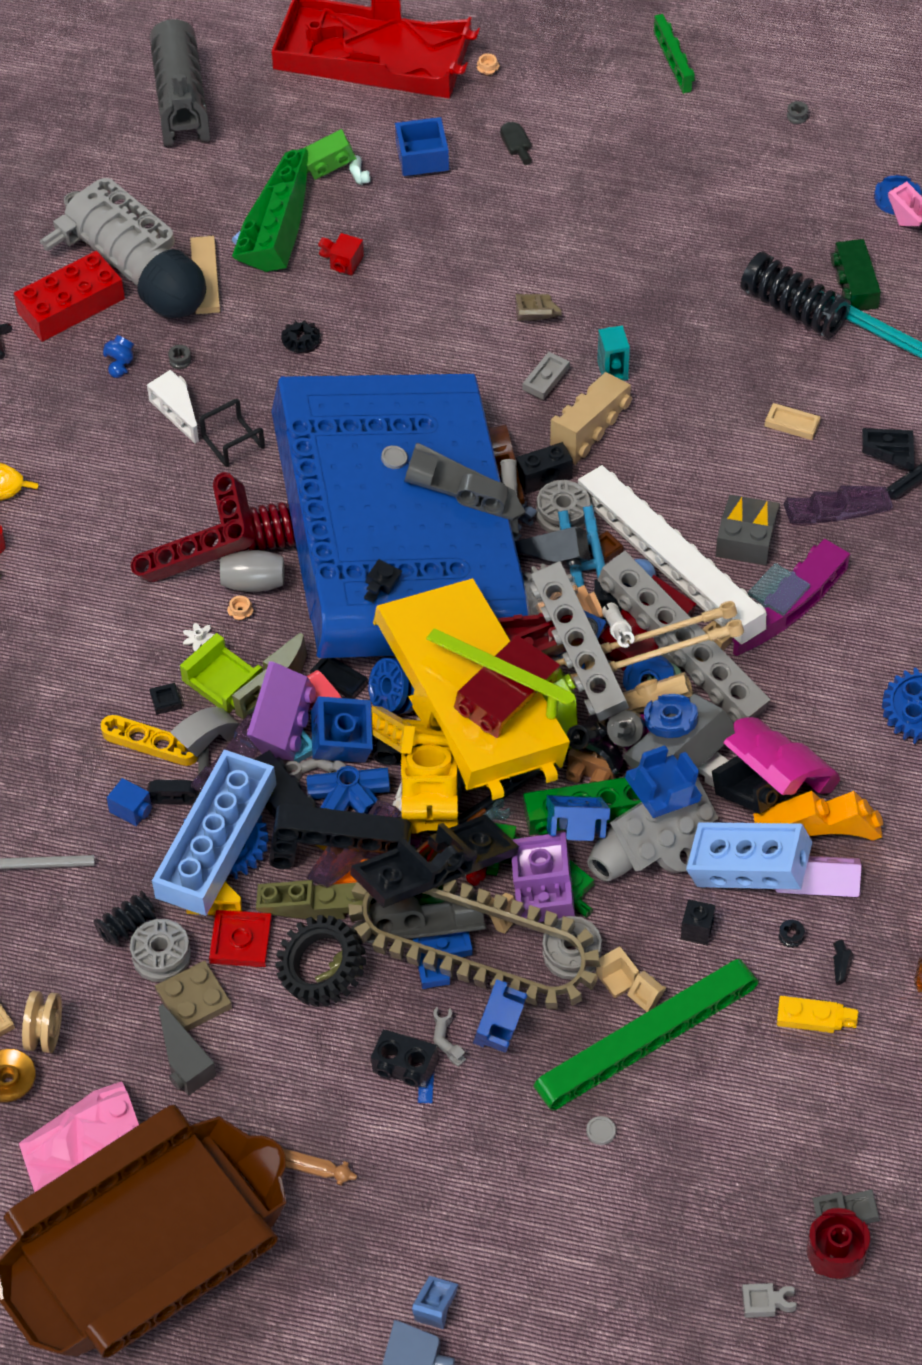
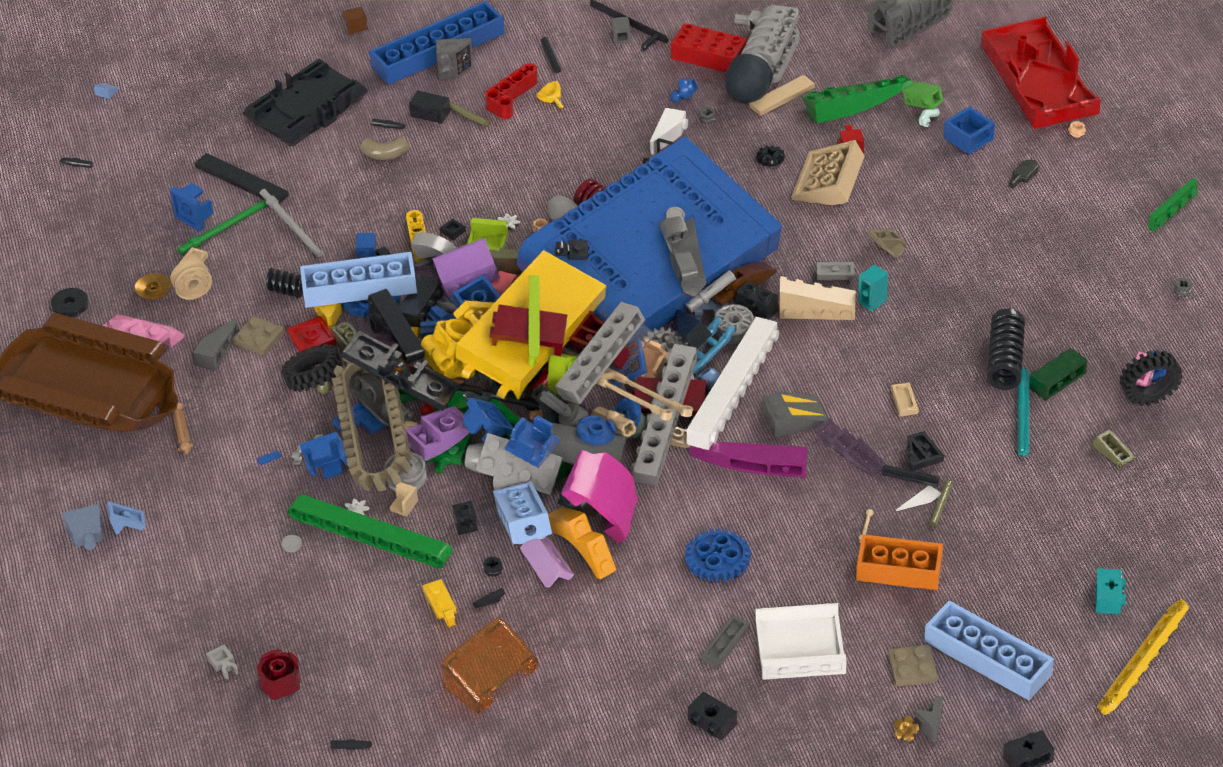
camera: 60 degrees right, 10 degrees down
light grey wheel [130,919,191,982] -> none
dark red beam [131,472,255,583] -> none
black brick [371,1029,439,1088] -> none
reddish brown tile [588,531,624,563] -> none
white pin [602,602,634,648] -> none
tan tile [627,971,666,1012] -> none
clear light blue piece [748,563,810,616] -> none
dark grey slope [813,1189,880,1224] -> none
none -> white plant [345,499,370,515]
none -> tan slope [791,140,865,206]

